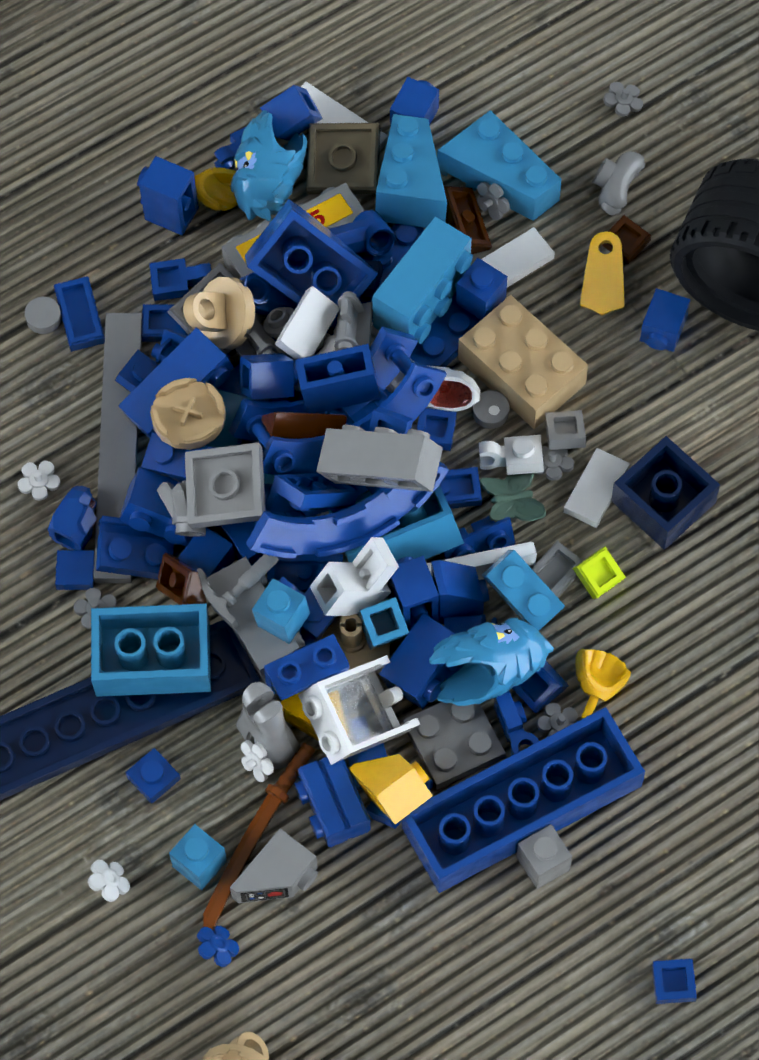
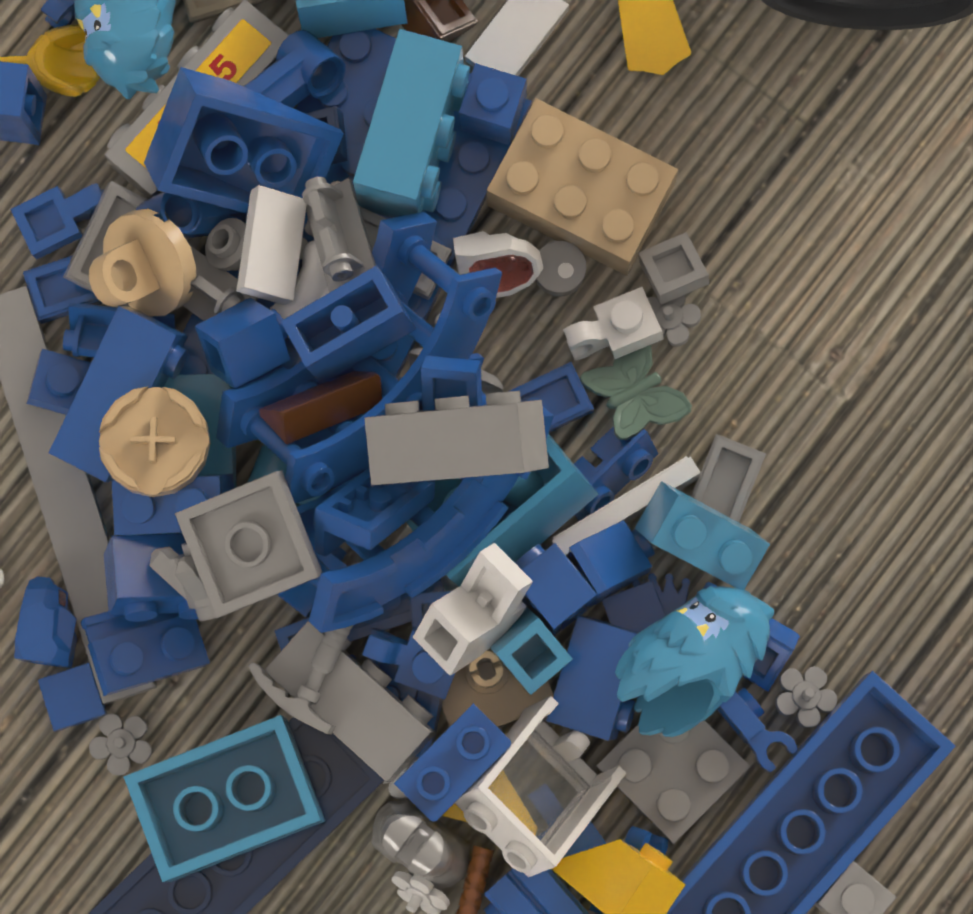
camera: 15 degrees left, 15 degrees up
reddish brown slope [156,553,208,609] -> none
blue brick [178,527,236,577] -> none
dark azure brick [252,578,310,644] -> none
blue plate [417,408,457,451] -> none
white tile [563,448,630,528] -> none
neon yellow tile [572,547,626,599] -> none
yellow piece [575,649,631,719] -> none
dark blue brick [611,436,720,550] -> none
blue brick [640,288,691,352] -> none

